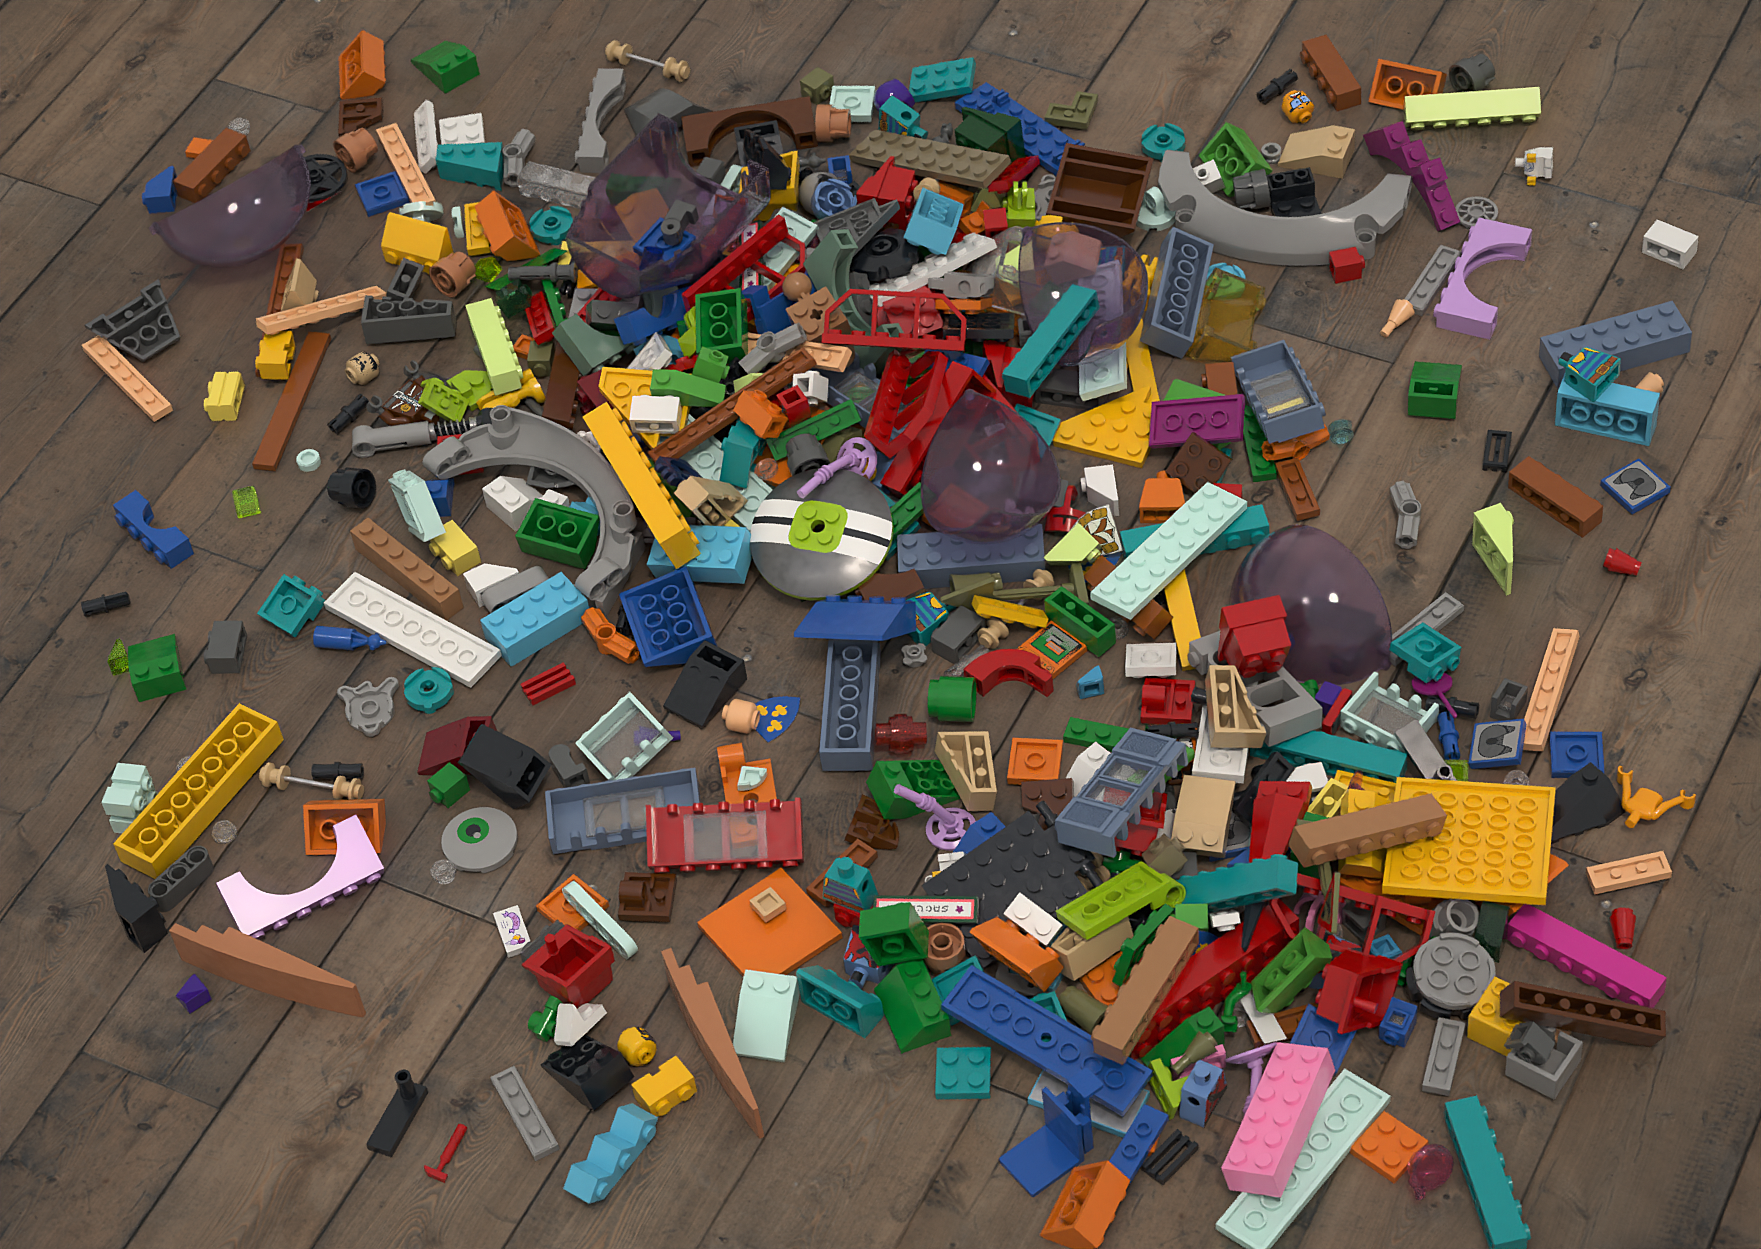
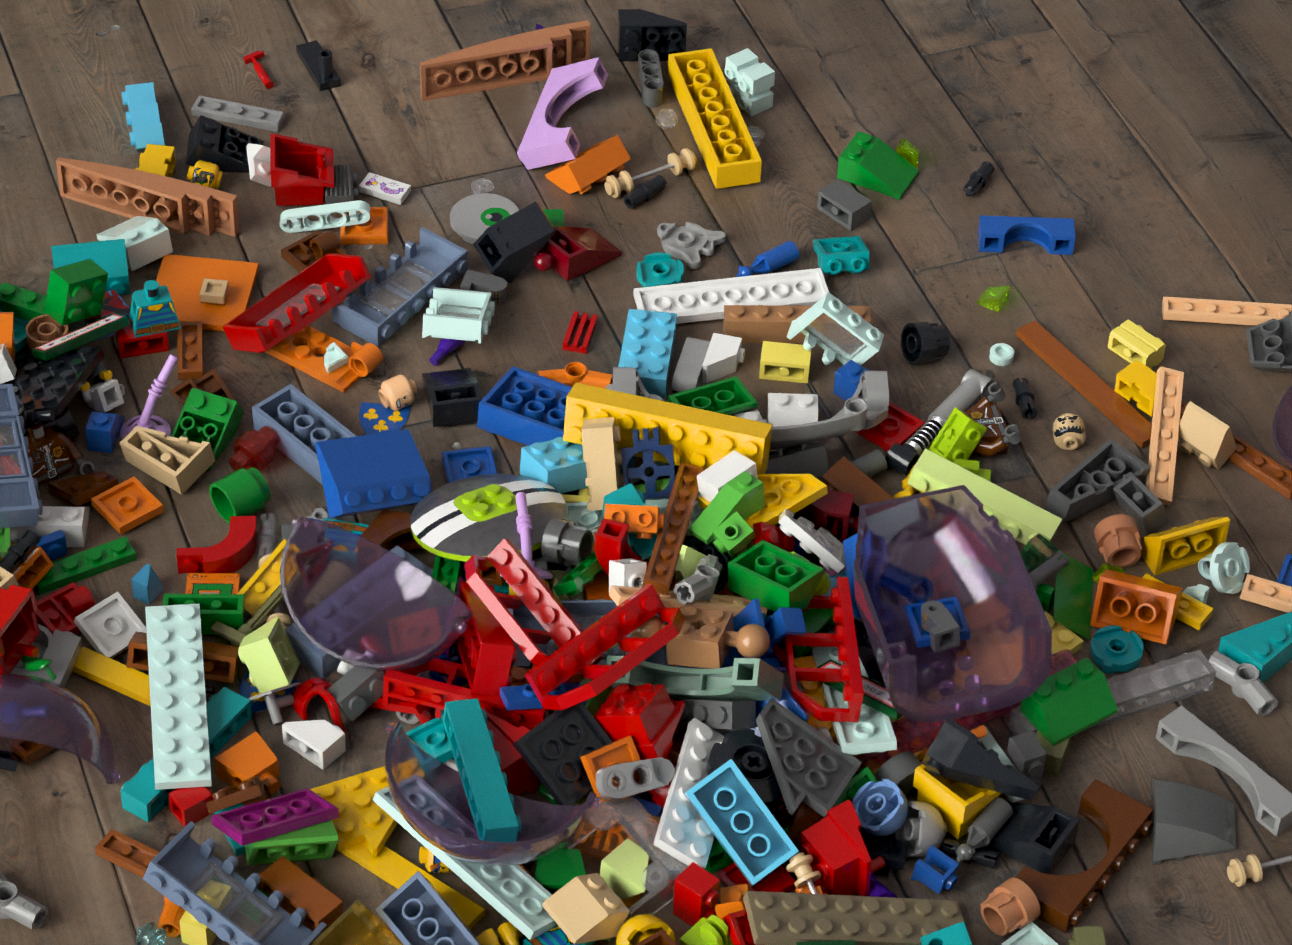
camera: 125 degrees right, 5 degrees down
none -> blue tile [441,446,498,484]

